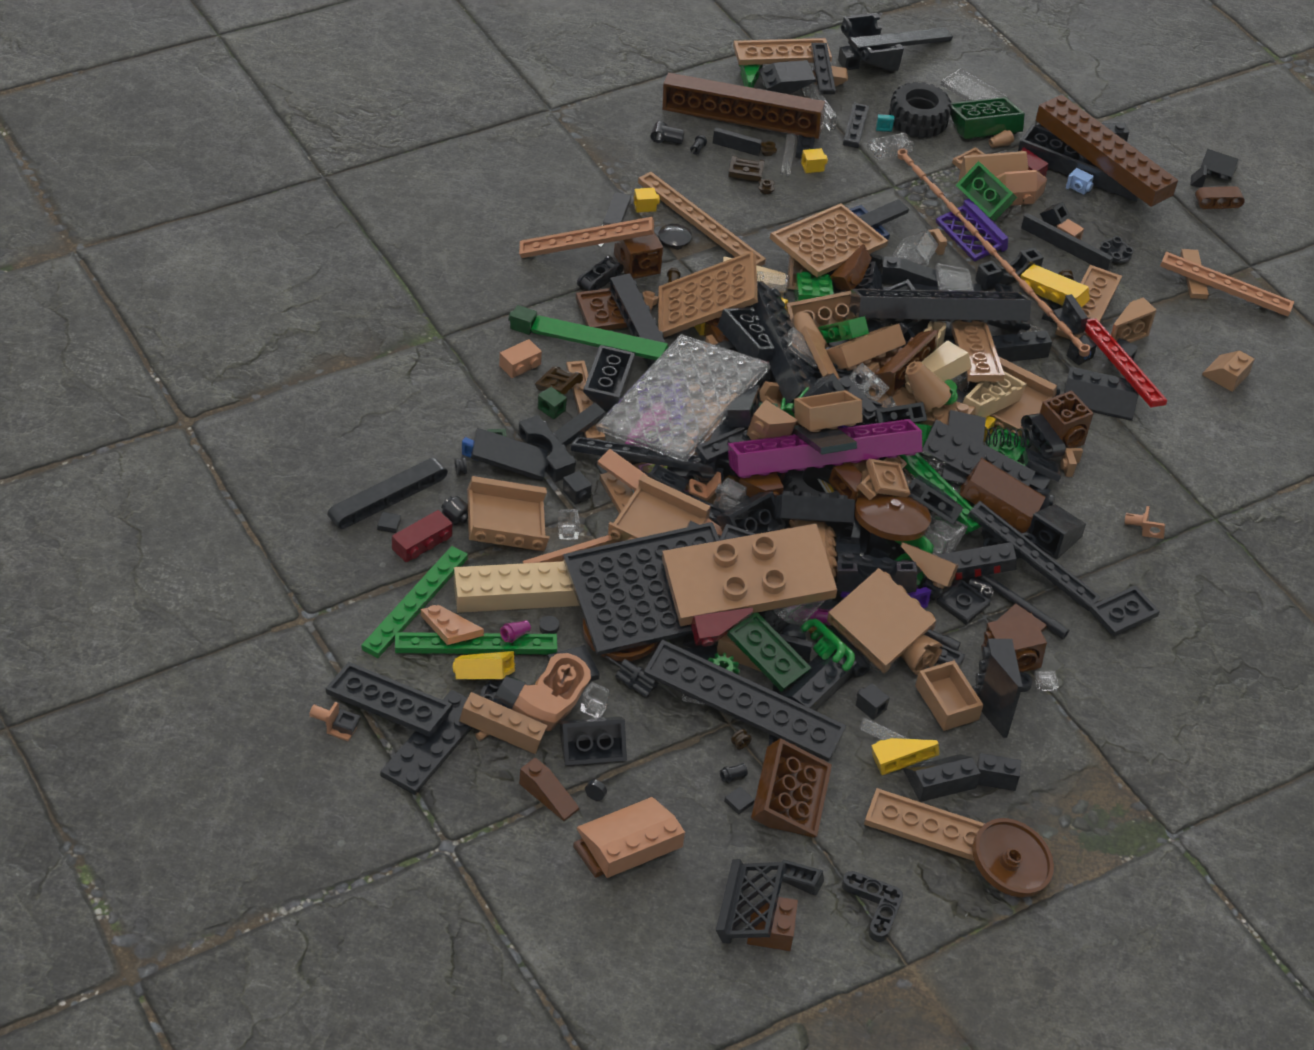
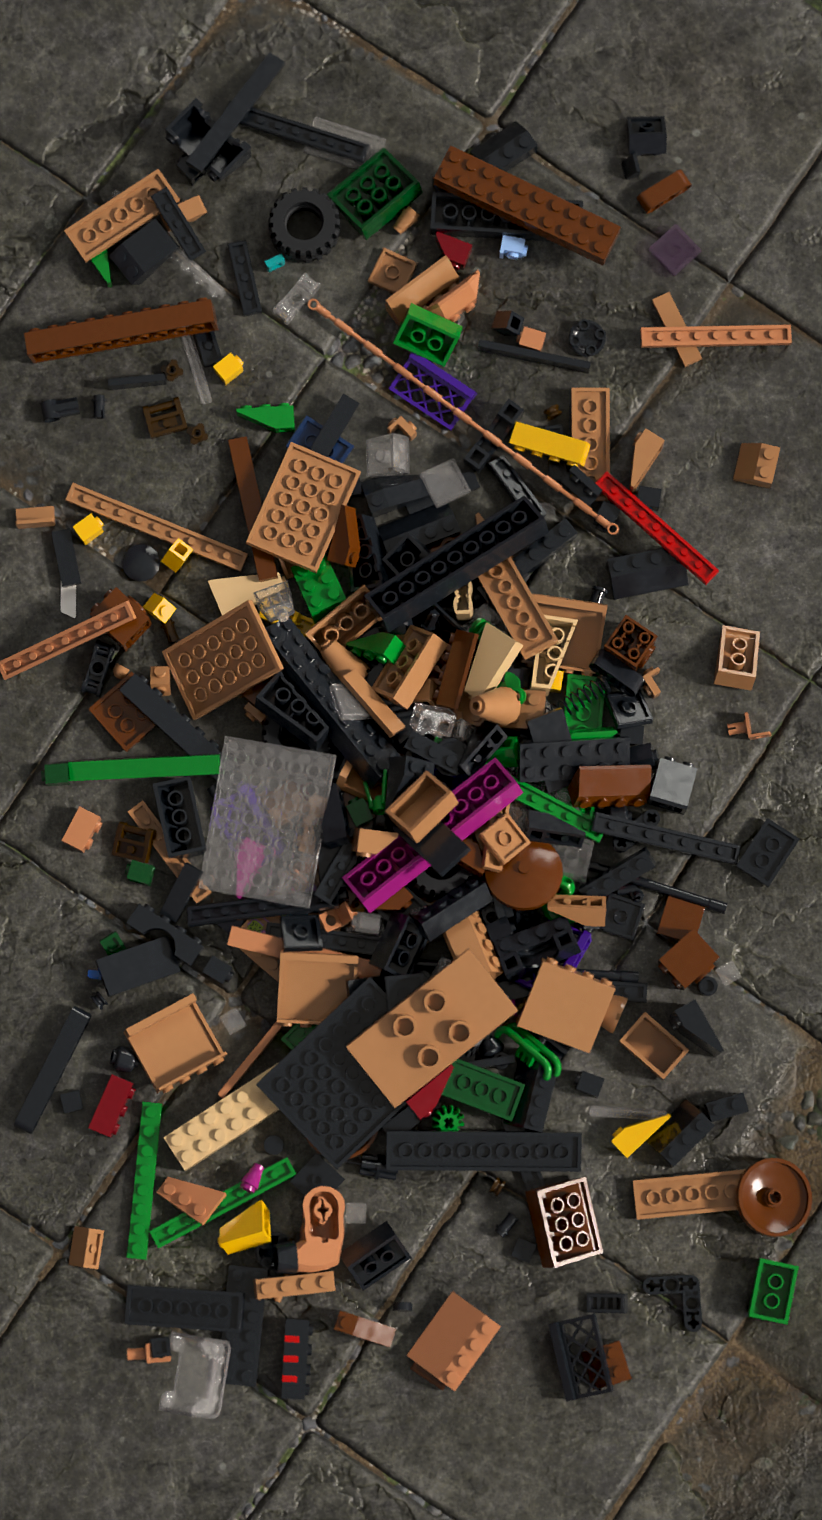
camera: 20 degrees left, 35 degrees up
none -> medium nougat panel [15,506,56,529]
none -> medium nougat panel [69,1226,104,1269]
none -> yellow brick [143,593,177,623]
none -> clear windscreen [159,1331,231,1419]
none -> yellow brick [161,538,193,573]
none -> black tile [226,100,370,164]
none -> reddish brown tile [228,436,278,582]
none -> green slope [236,403,295,433]
none -> black brick [281,1319,313,1400]
none -> clear purple plate [648,224,702,277]
none -> medium nougat slope [714,625,760,691]
none -> green brick [747,1258,799,1325]

